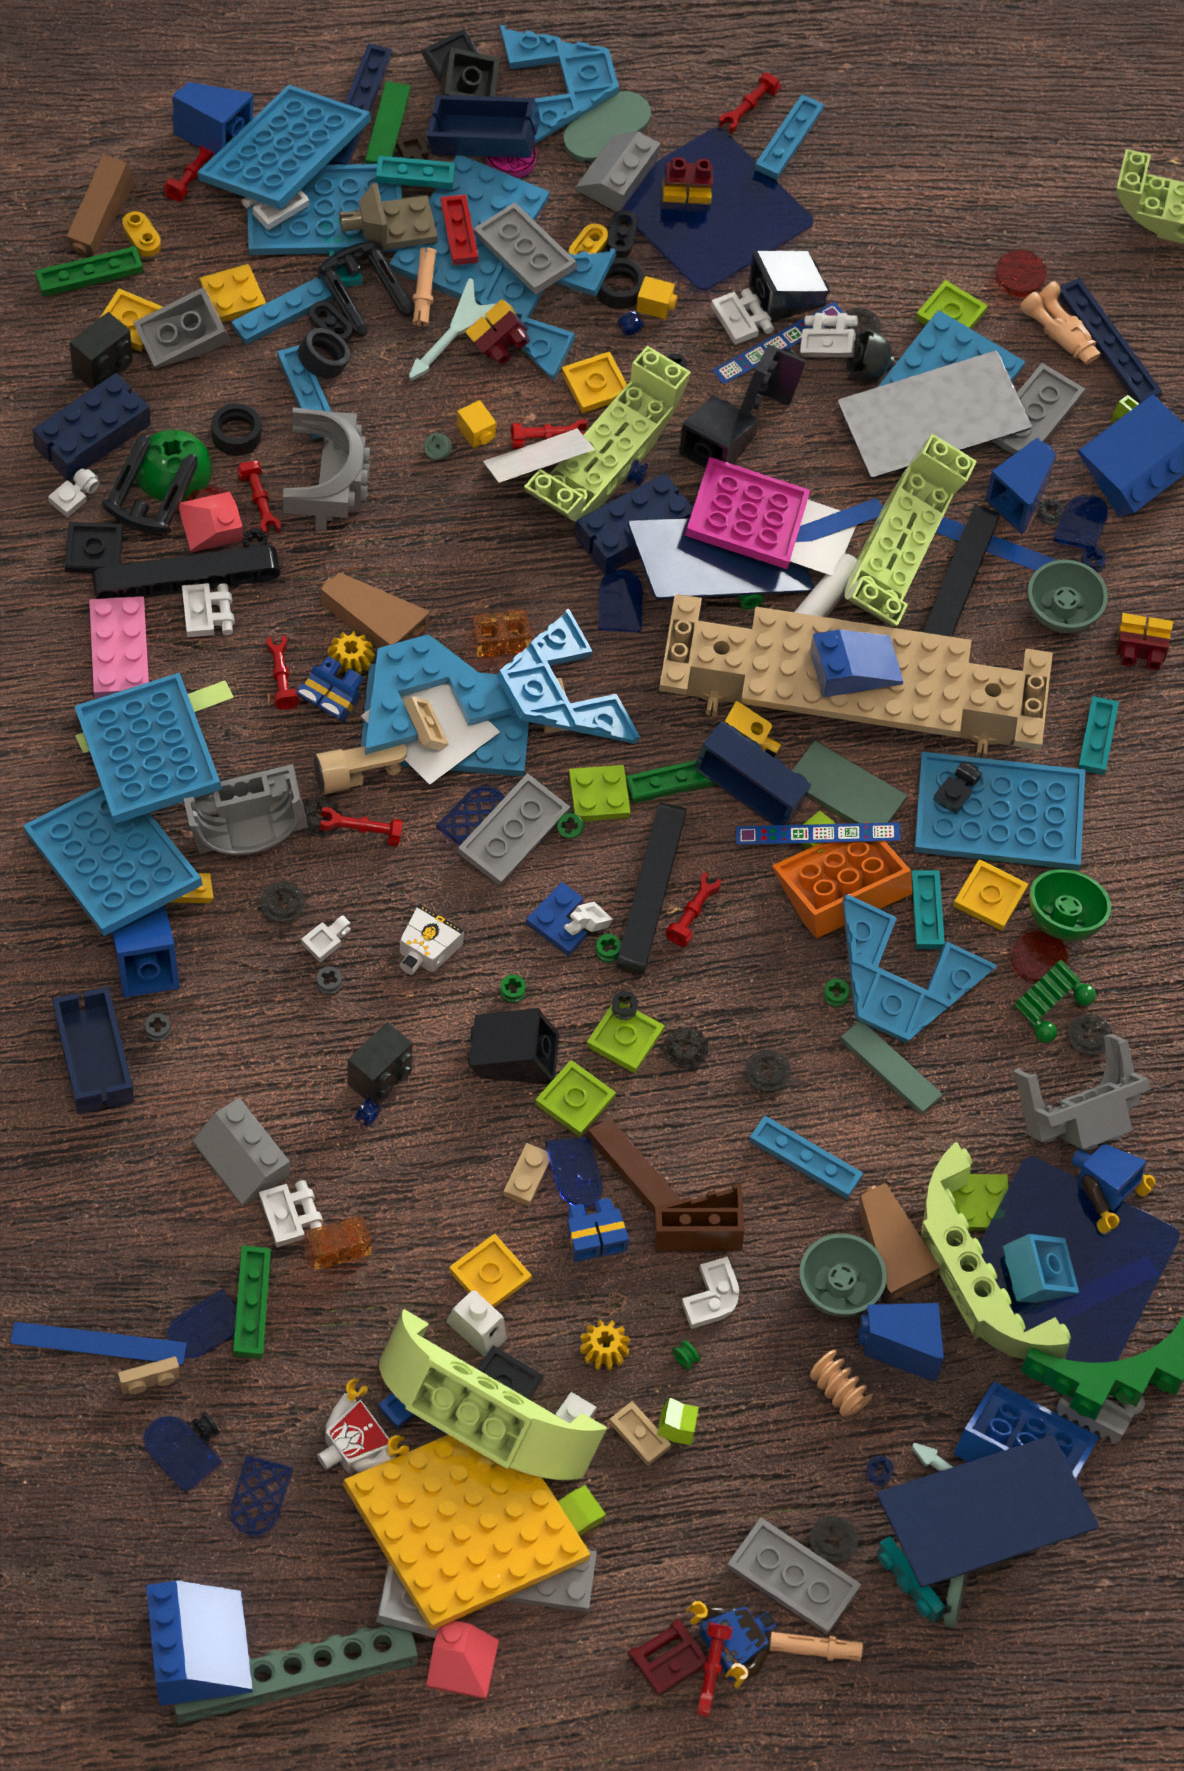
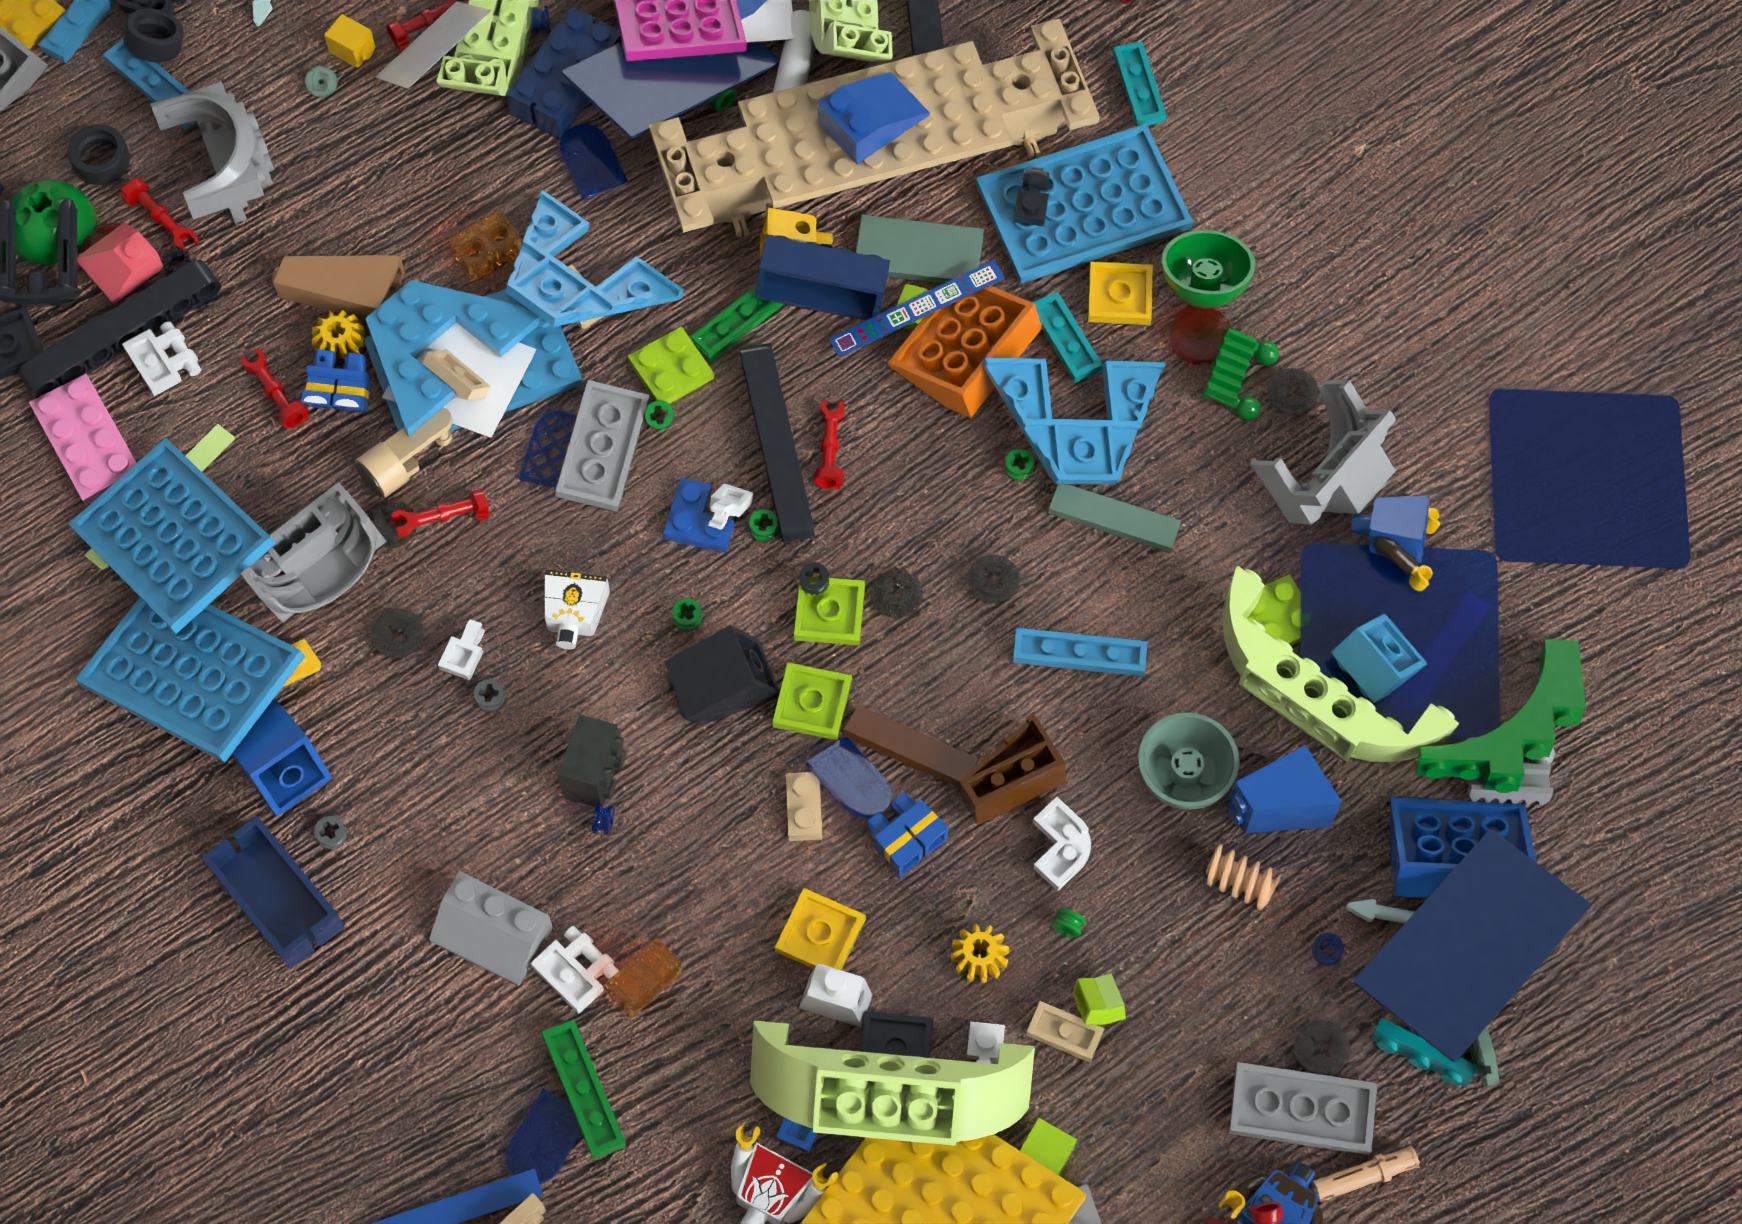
camera: 20 degrees left, 5 degrees up
medium nougat slope [858,1183,940,1304] -> none

